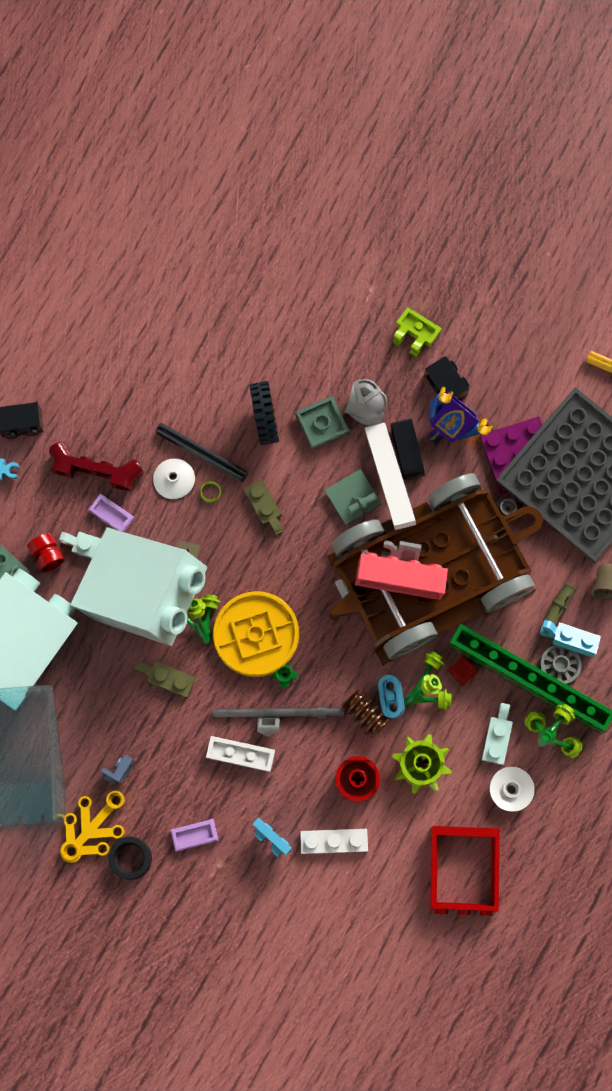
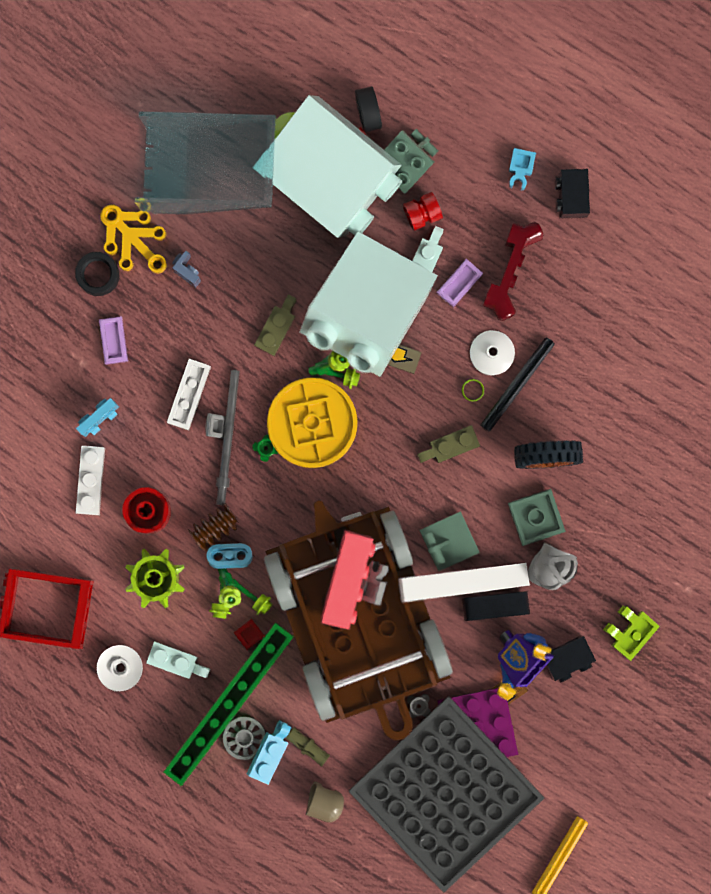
camera: 90 degrees right, 10 degrees up
lime plant [524,704,582,758] -> none

